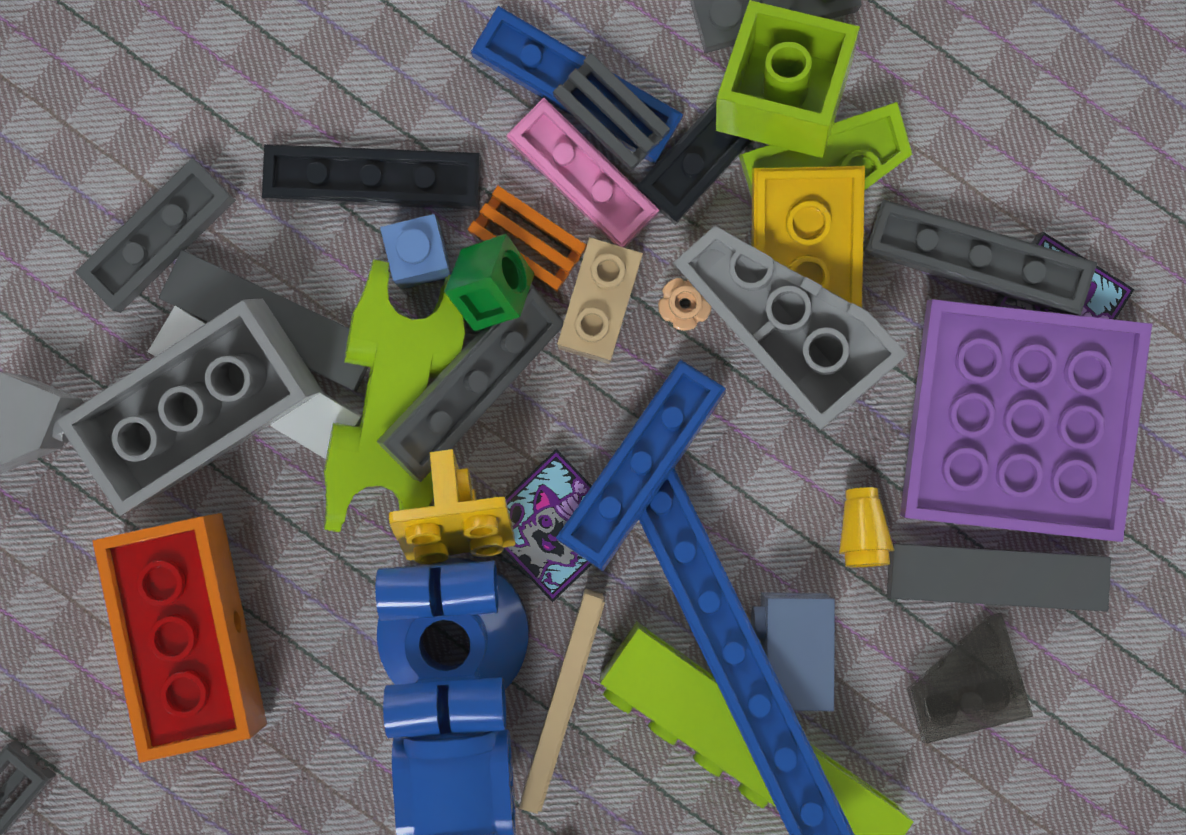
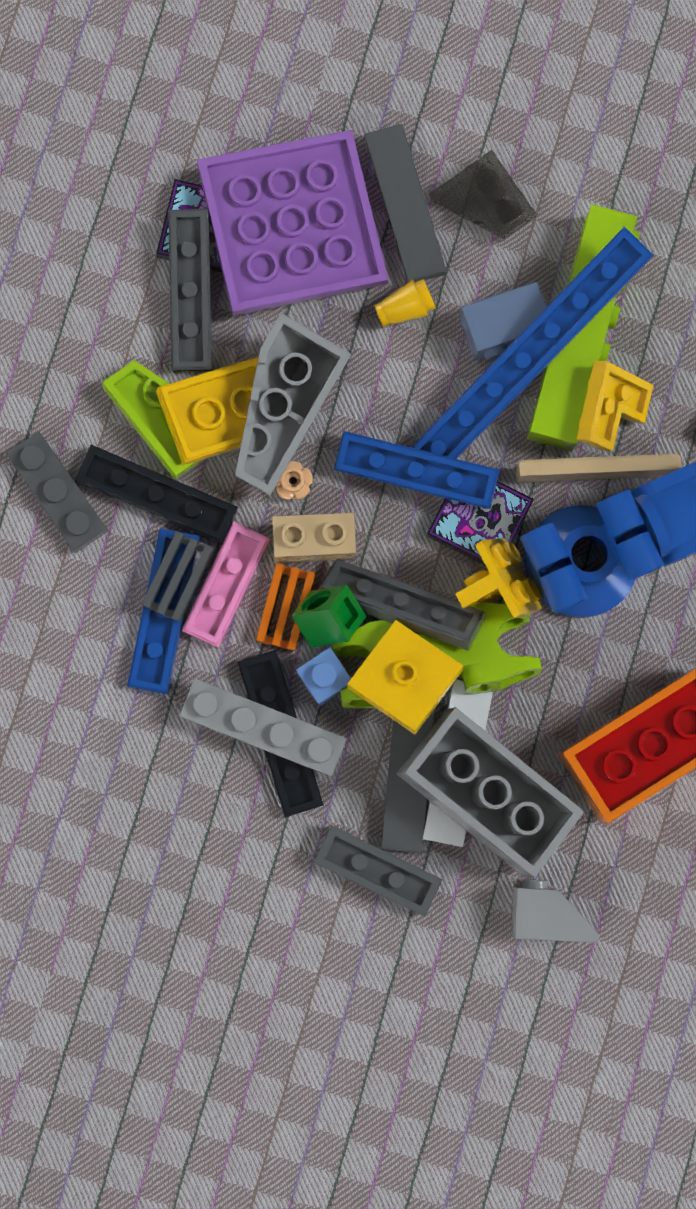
camera: 115 degrees left, 5 degrees down
lime brick [716,0,860,158] -> none
none -> light grey plate [179,678,347,777]
none -> yellow plate [347,620,463,735]
none -> yellow plate [576,361,654,451]

